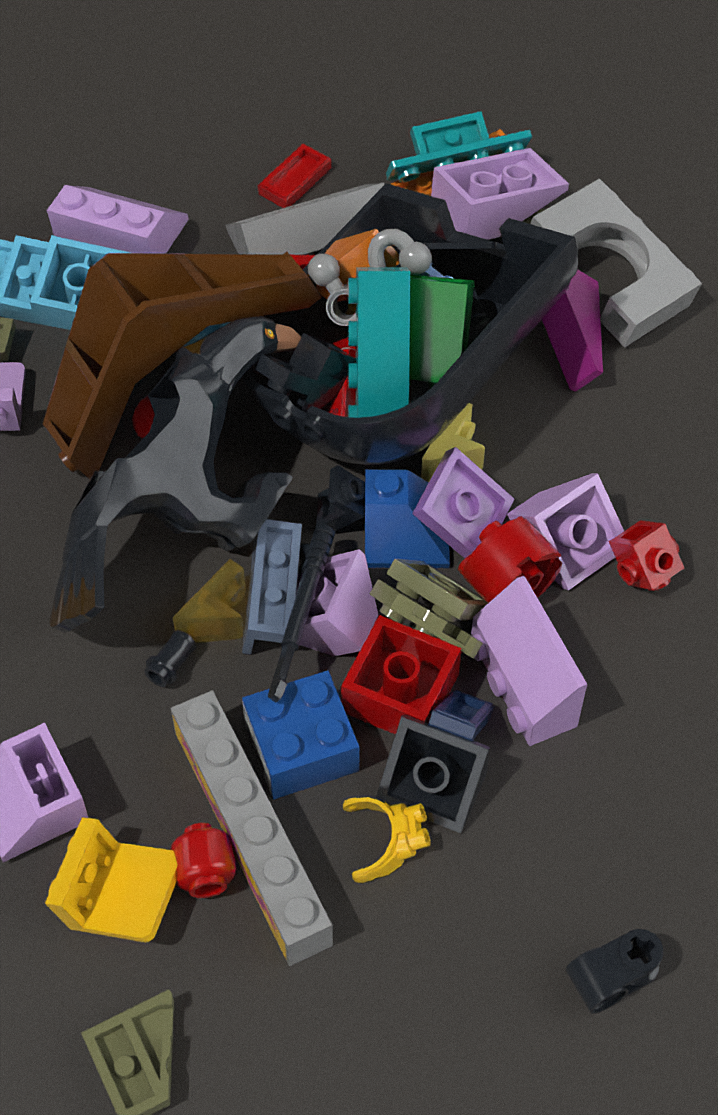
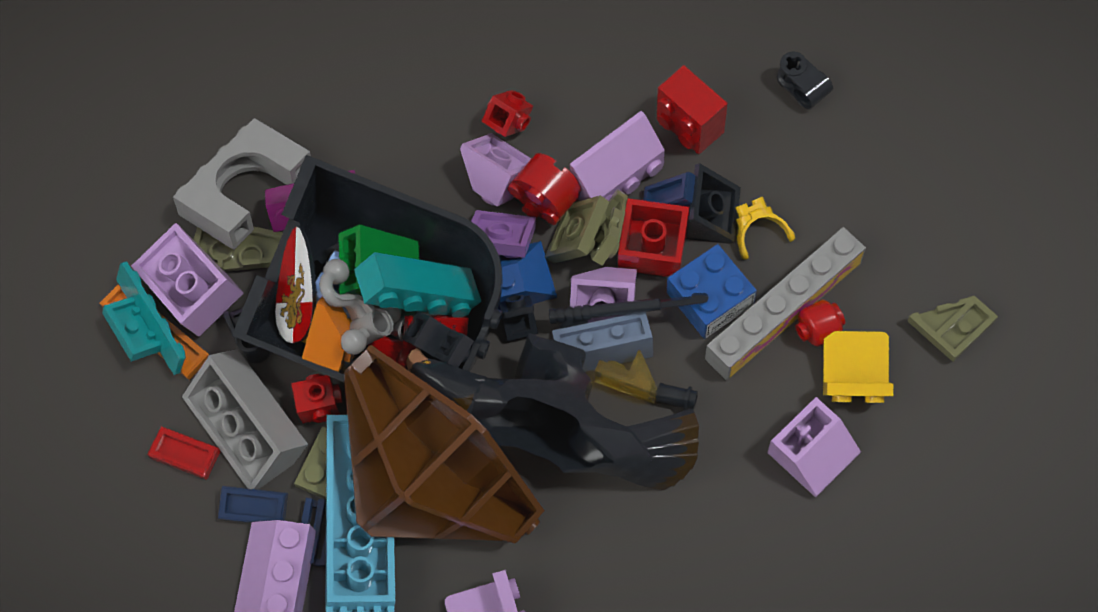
camera: 100 degrees left, 10 degrees up
none -> dark blue tile [218,486,288,522]
none -> red brick [657,65,728,155]

